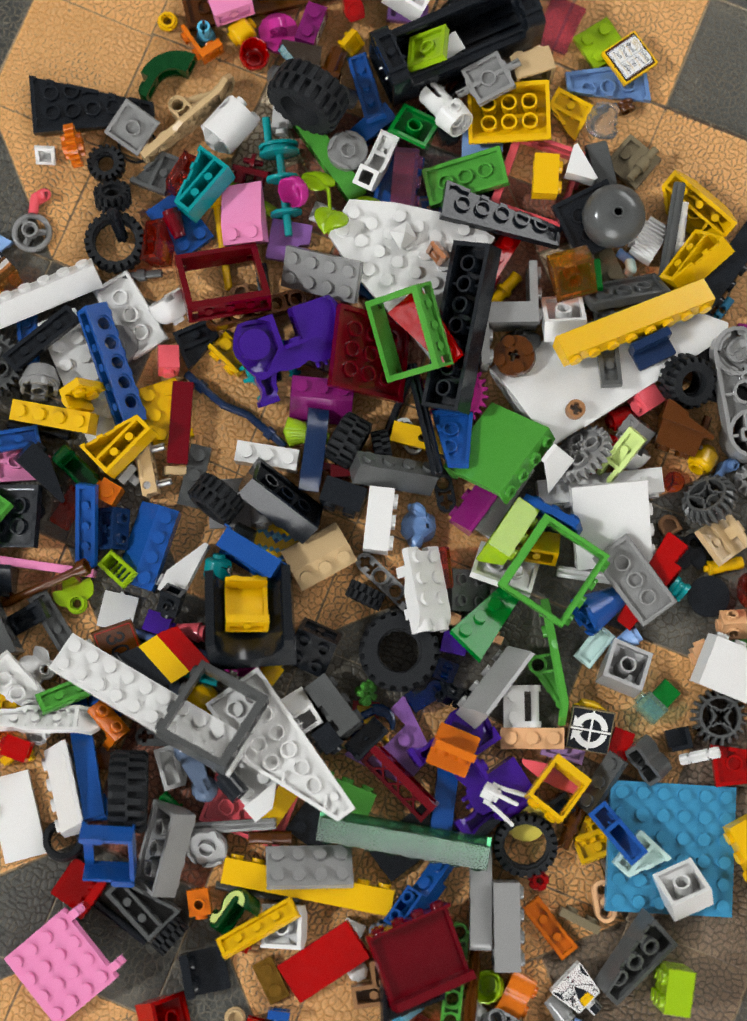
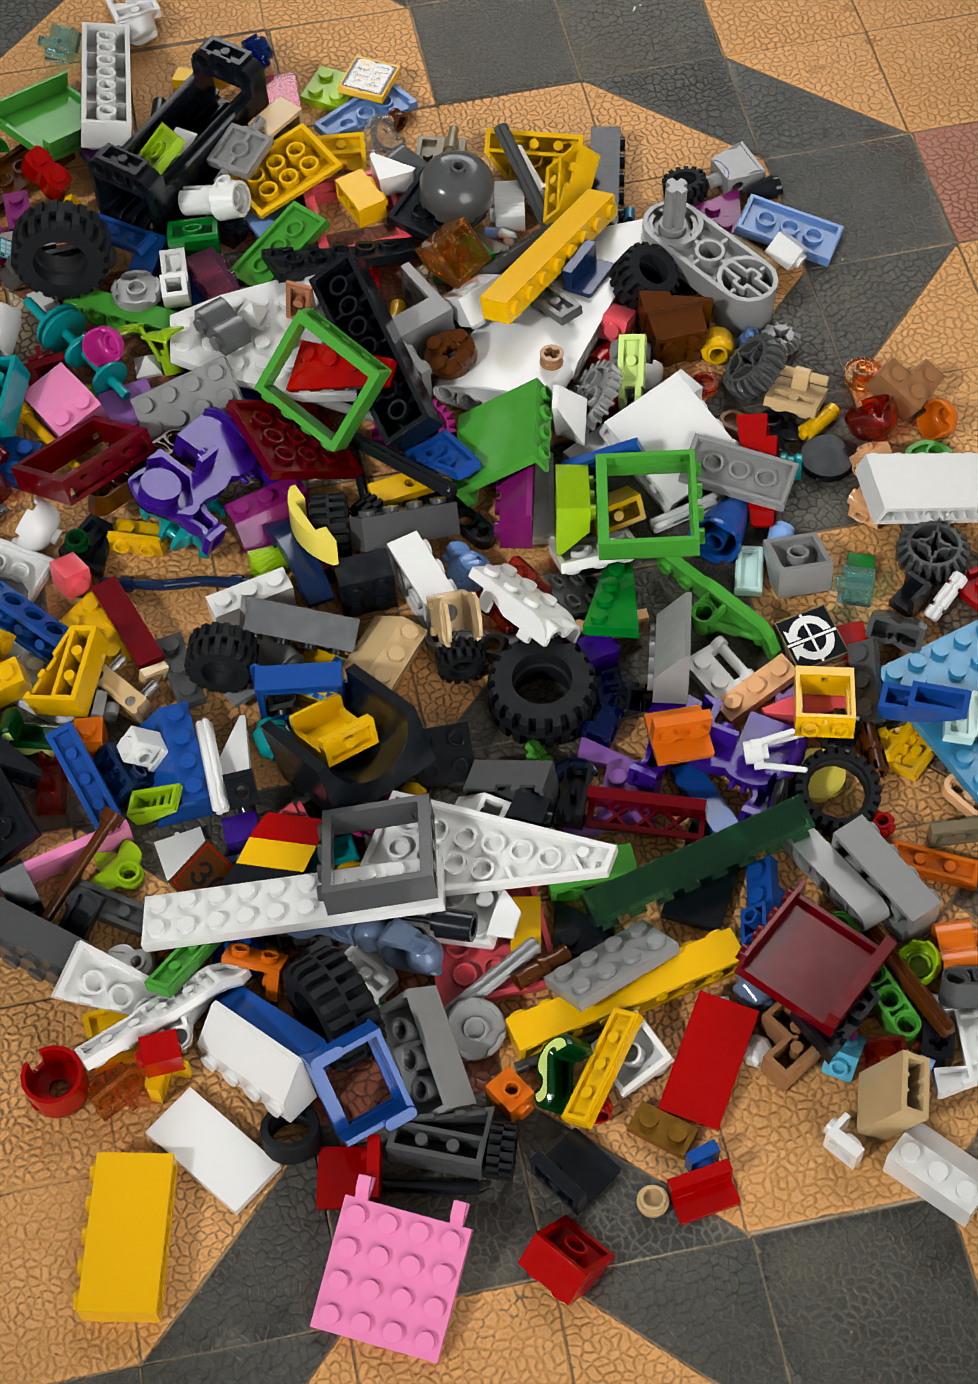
camera: 30 degrees left, 25 degrees down
none -> dark green plate [64,528,91,554]
none -> white brick [116,725,168,772]
none -> dark grey brick [193,296,252,356]
none -> white axle [195,718,230,815]
none -> light yellow slope [288,485,339,565]
none -> tan piece [426,589,483,647]

